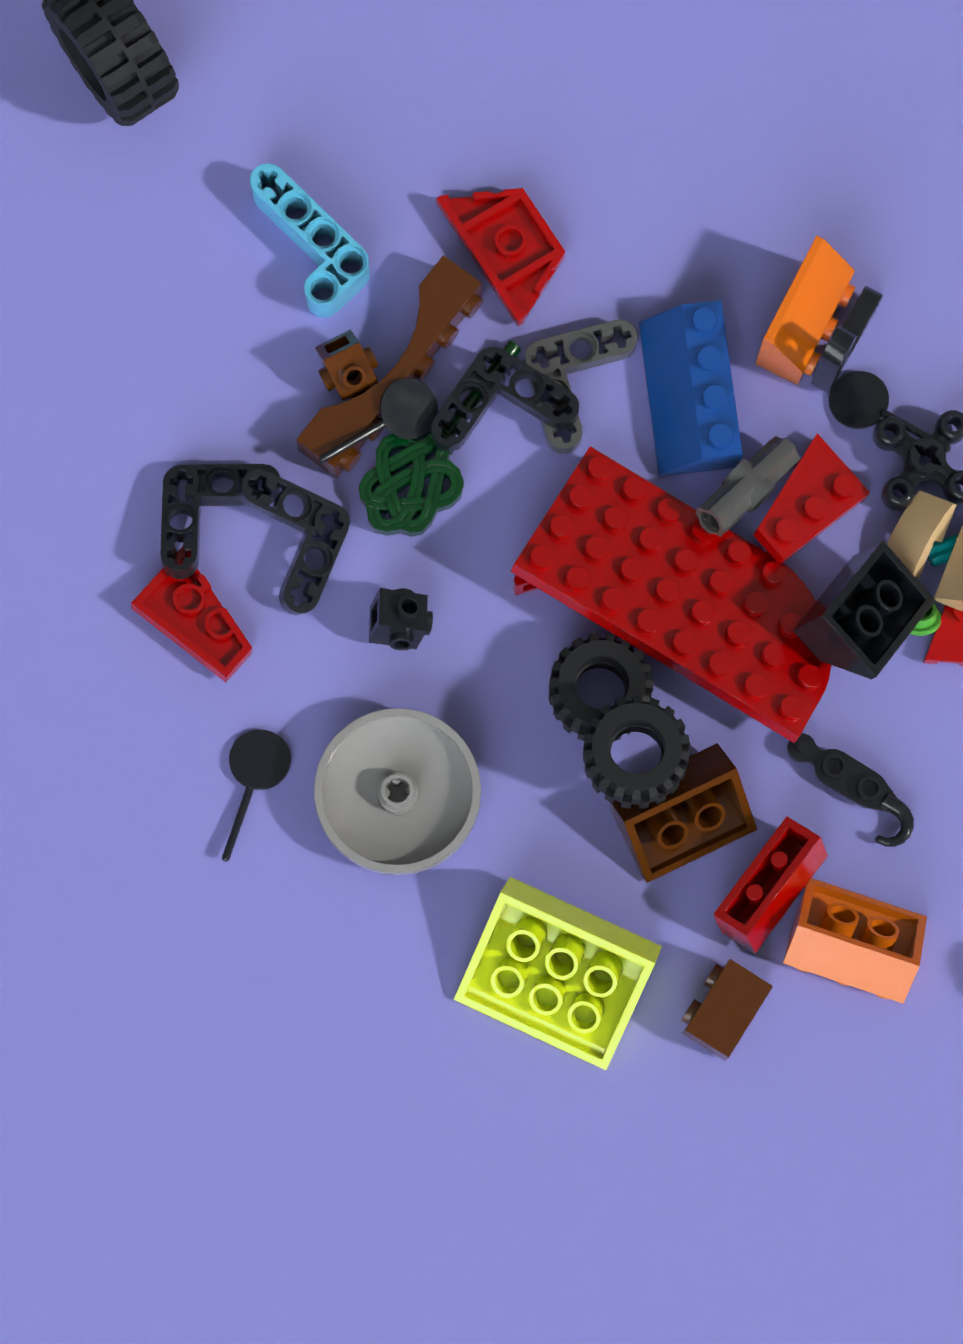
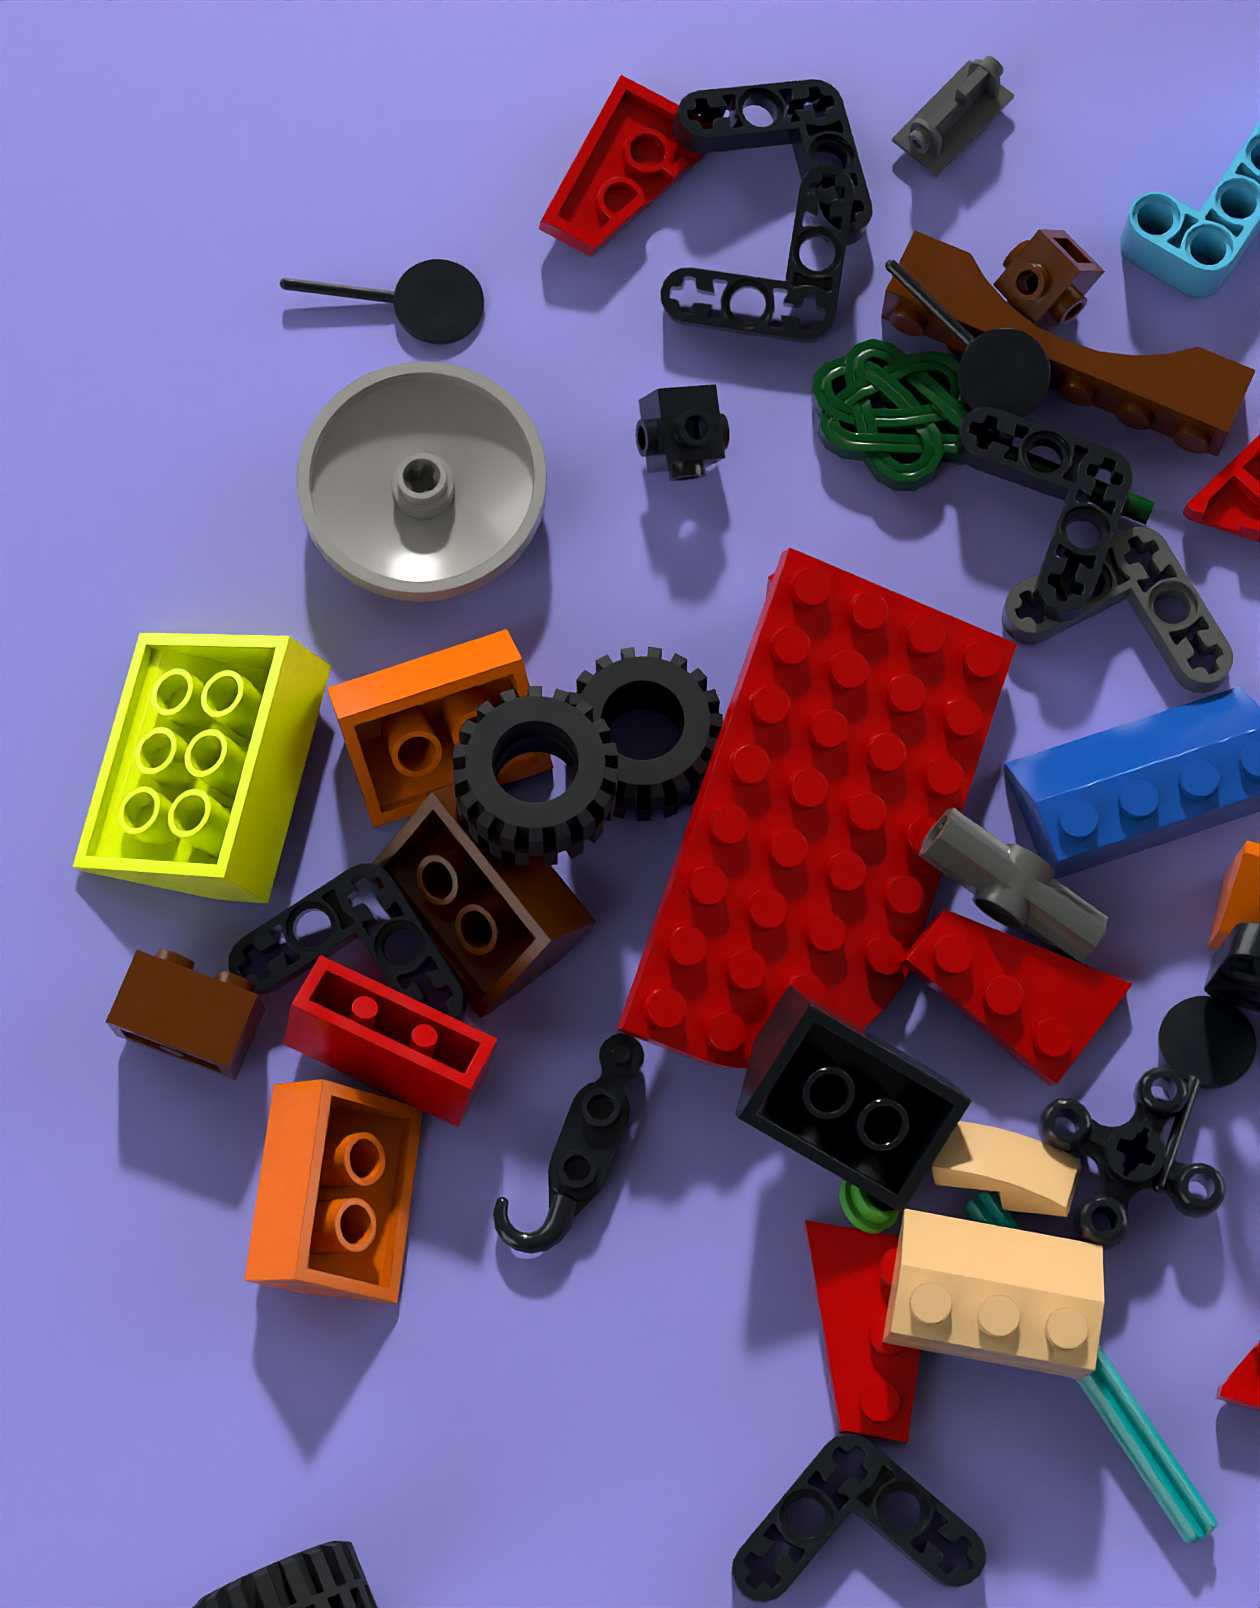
camera: 80 degrees right, 5 degrees down
none -> black beam [228,863,467,1021]
none -> orange slope [327,629,554,828]
none -> dark grey hinge [892,56,1014,177]

